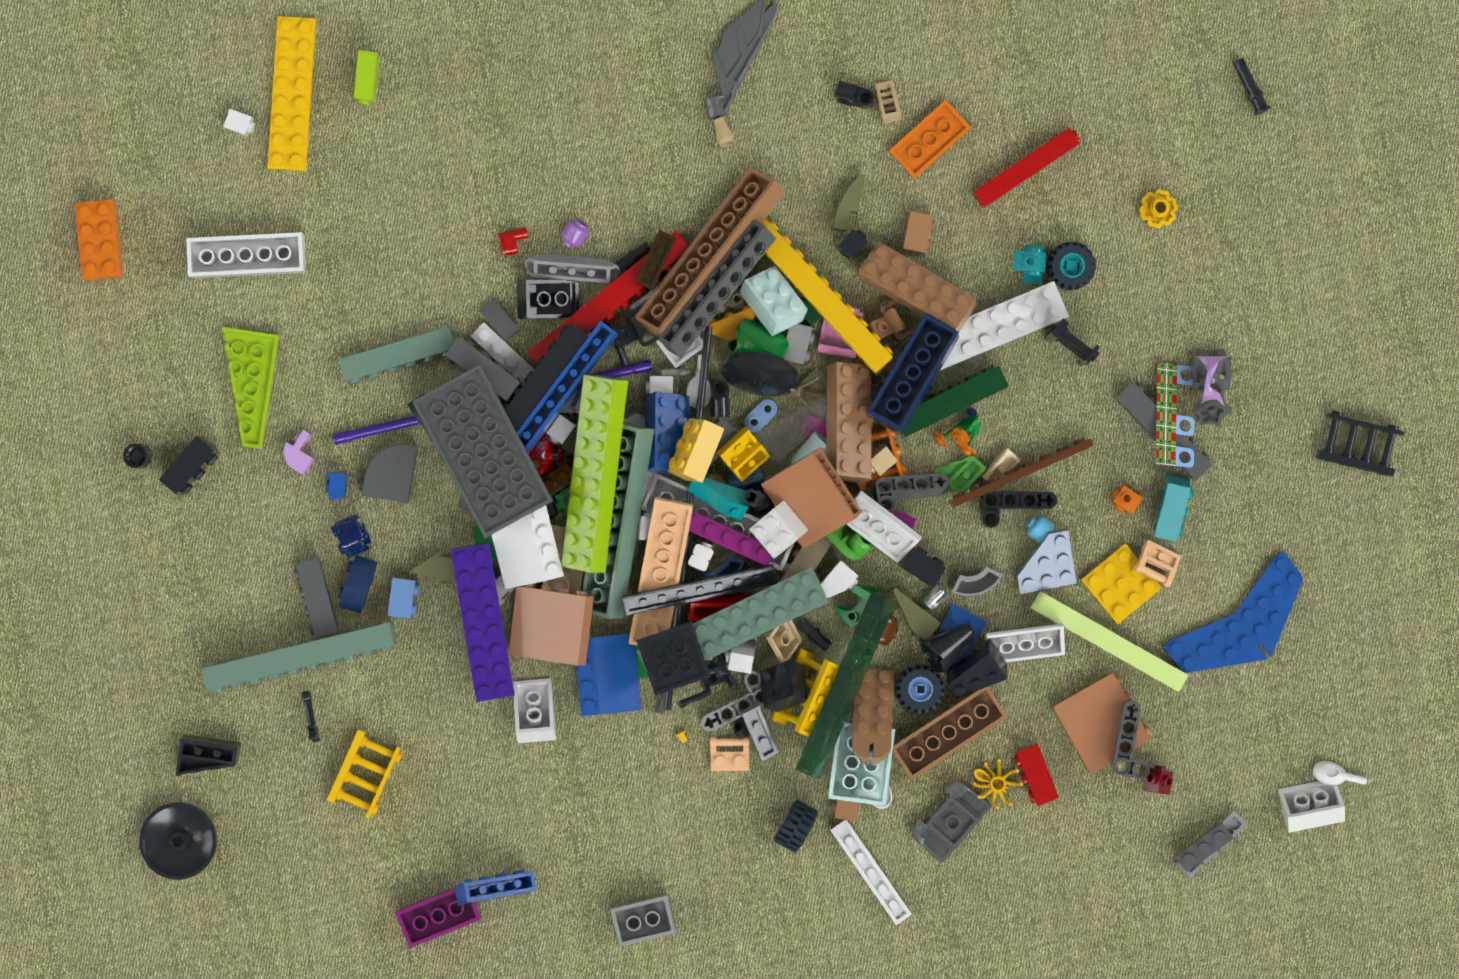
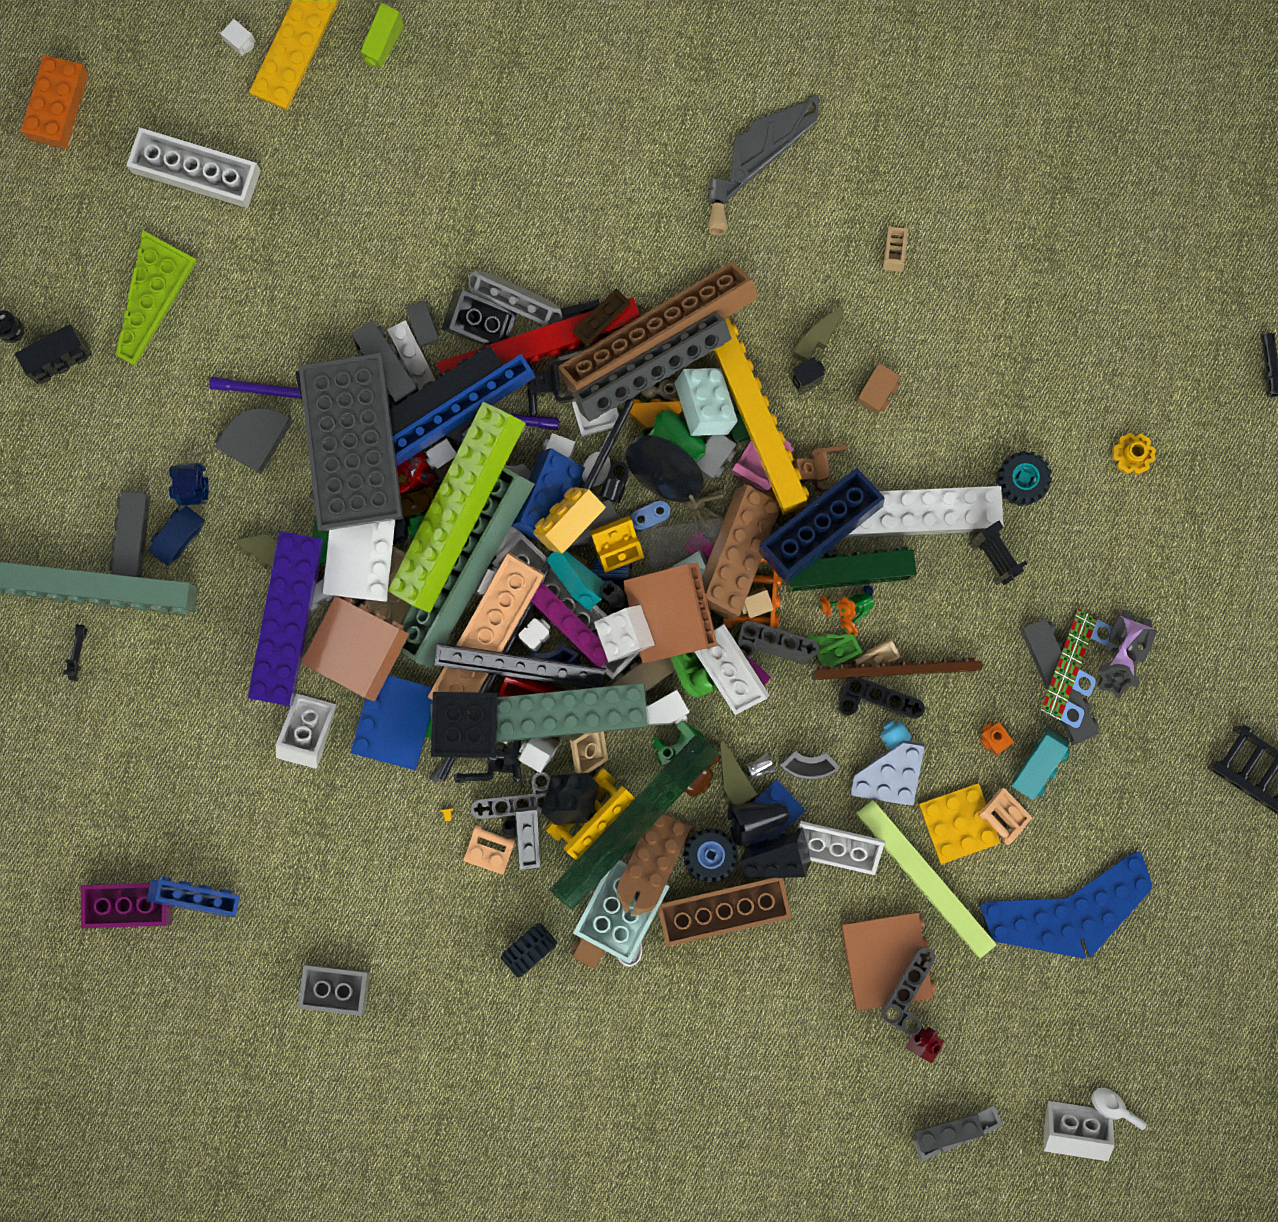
camera: 25 degrees right, 5 degrees down
lavender brick [284,430,315,475] -> none
blue brick [325,473,348,501] -> none
yellow fence [327,729,403,819] -> none
sand green brick [338,326,454,385] -> none
medium blue brick [388,578,420,619] -> none
red piece [498,227,529,258] -> none
medium lavender head [561,218,589,248] -> none
light grey piece [659,368,690,376] -> none
black pin [796,617,832,652] -> none
white plate [830,820,912,925] -> none
black piece [835,80,875,109] -> none
medium nougat brick [858,241,977,332] -> none
orange plate [889,100,971,180] -> none
black brick [899,546,946,587] -> none
dark grey piece [912,780,992,863] -> none
red brick [972,128,1080,209] -> none
yellow animal [973,759,1023,810] -> none
teal tile [1013,245,1046,285] -> none
red brick [1014,743,1059,806] -> none

